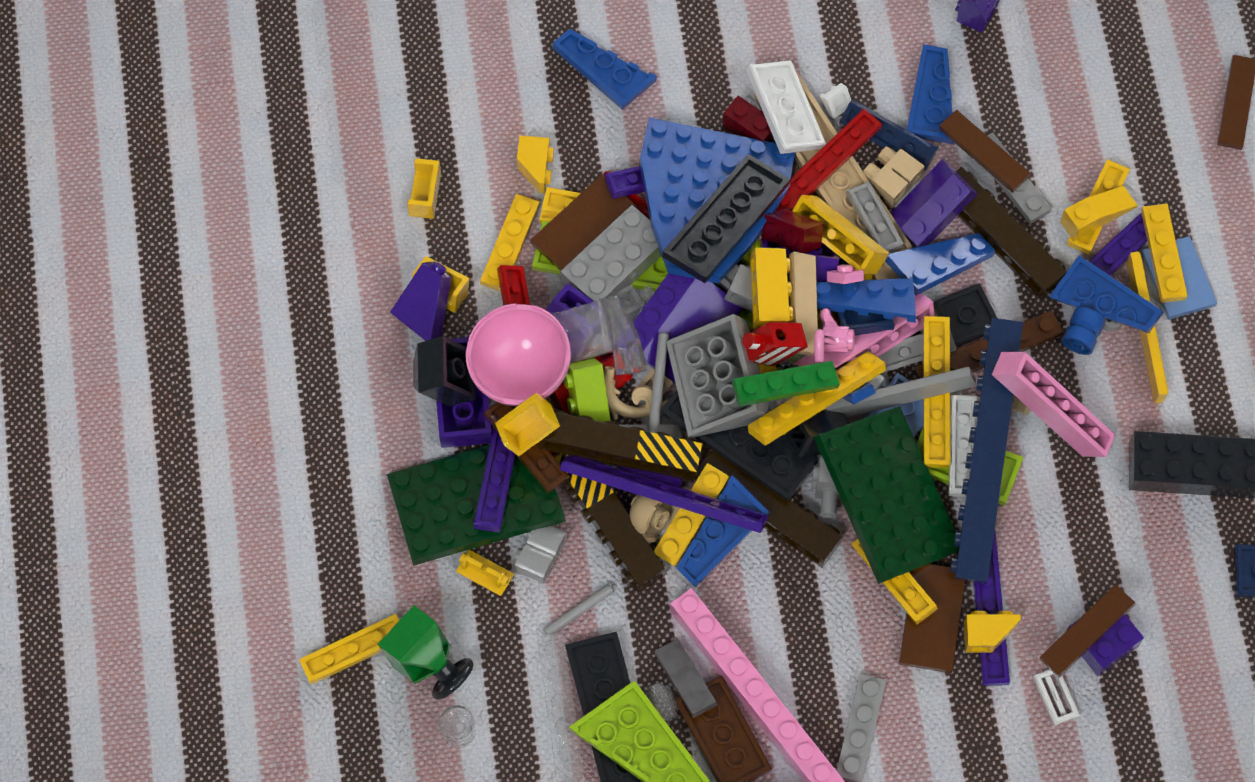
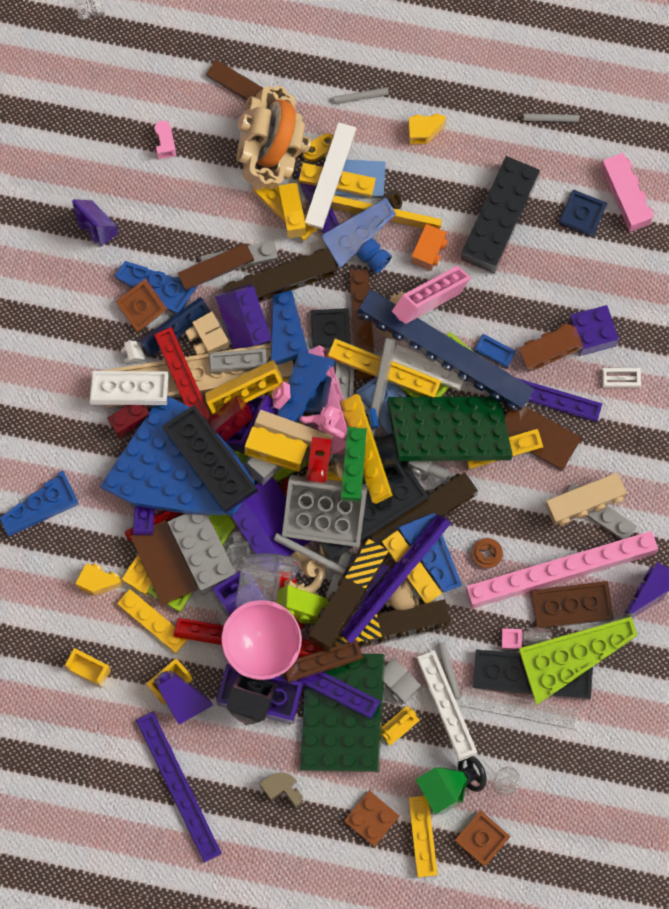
camera: 70 degrees left, 5 degrees up
yellow panel [495,393,560,456] -> none
flat silver tile [654,639,717,718] -> none
yellow slope [964,611,1021,653] -> none
reddish brown tile [1039,584,1135,678] -> none
none -> dark orange plate [115,279,168,332]
none -> dark purple tile [136,712,222,863]
none -> bright pink leg [155,121,176,160]
none -> tan piece [236,85,311,190]
none -> dark tan brick [259,772,303,809]
none -> yellow plate [303,133,334,162]
none -> white tile [305,123,356,230]
none -> dark orange plate [344,791,400,848]
none -> dark brown tile [386,191,402,209]
none -> orange brick [411,224,448,271]
none -> white tile [416,650,478,761]
none -> dark orange plate [454,810,511,868]
none -> dark orange gear [472,538,503,569]
none -> blue tile [474,334,516,368]
none -> bright pink plate [502,629,522,650]
none -> dark orange brick [520,324,584,371]
none -> tan brick [545,472,627,526]

